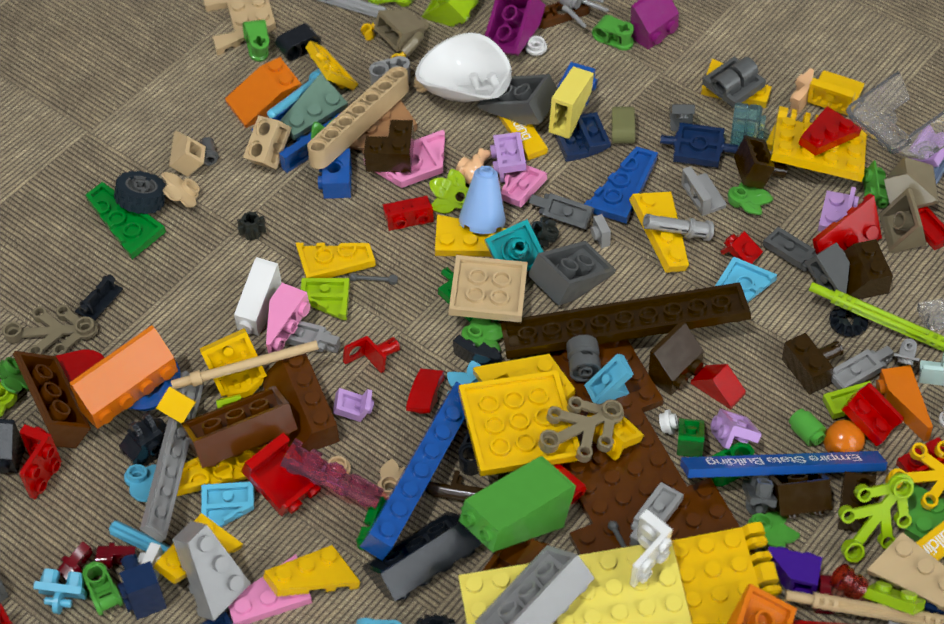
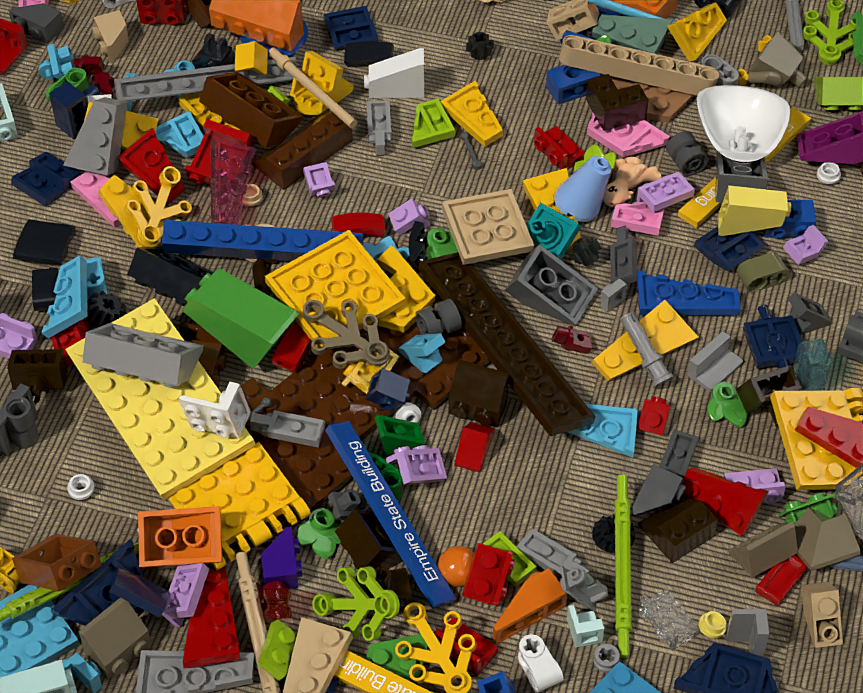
camera: 65 degrees right, 0 degrees up
bright pink slope [266,283,310,353] -> none
red bracket [343,336,400,373] -> none
dark brown brick [782,333,844,395] -> none
bright green brick [789,409,827,446] -> none
none -> tan slope [92,10,129,63]
none -> red wing [118,128,185,205]
none -> yellow plant [124,166,192,247]
none -> dark blue slope [323,6,378,50]
none -> black slope [344,41,394,67]
none -> dark blue brick [366,368,410,411]
none -> lavender bracket [388,199,430,235]
none -> dark red piece [552,326,592,354]
none -> dark grey wheel [666,131,709,176]
none -> lavender bracket [783,225,828,265]

